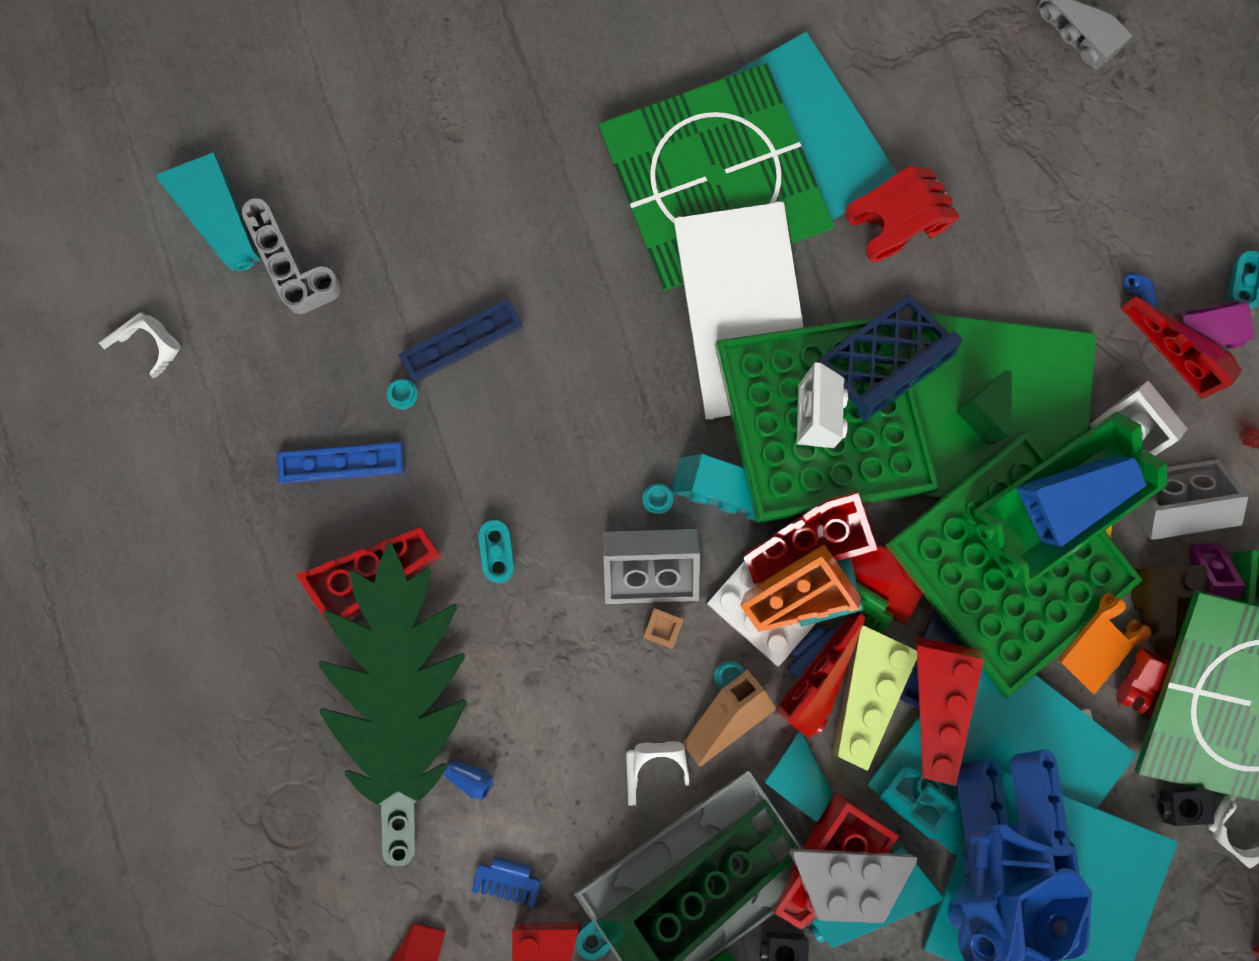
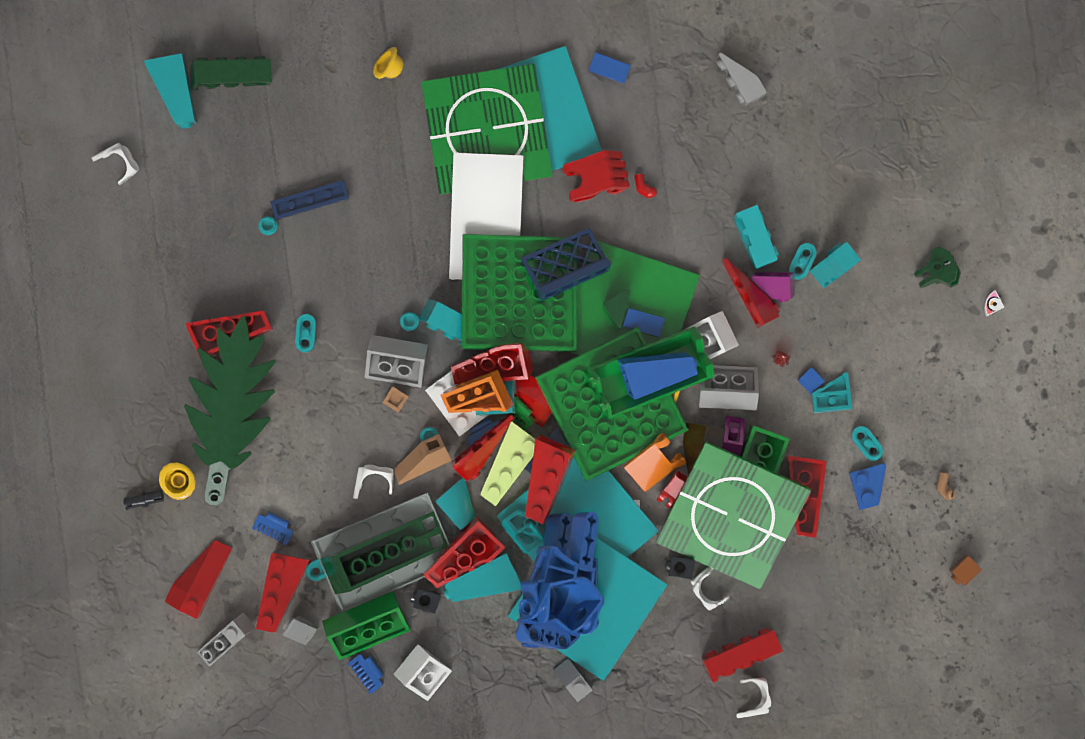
camera: 15 degrees right, 5 degrees up
light grey beam [242,198,342,314] -> none
blue tile [277,442,405,484] -> none
blue cone [444,760,494,801] -> none
light grey wing [790,849,917,923] -> none
white slope [797,362,848,448] -> none
blue arm [1123,273,1159,309] -> none
none -> black pin [123,490,164,510]
none -> yellow hat [159,462,196,500]
none -> dark green wedge [190,56,272,90]
none -> yellow hat [373,47,404,79]
none -> blue tile [589,52,631,84]
none -> blue tile [623,308,665,337]
none -> red arm [634,174,657,198]
none -> teal wedge [733,205,779,270]

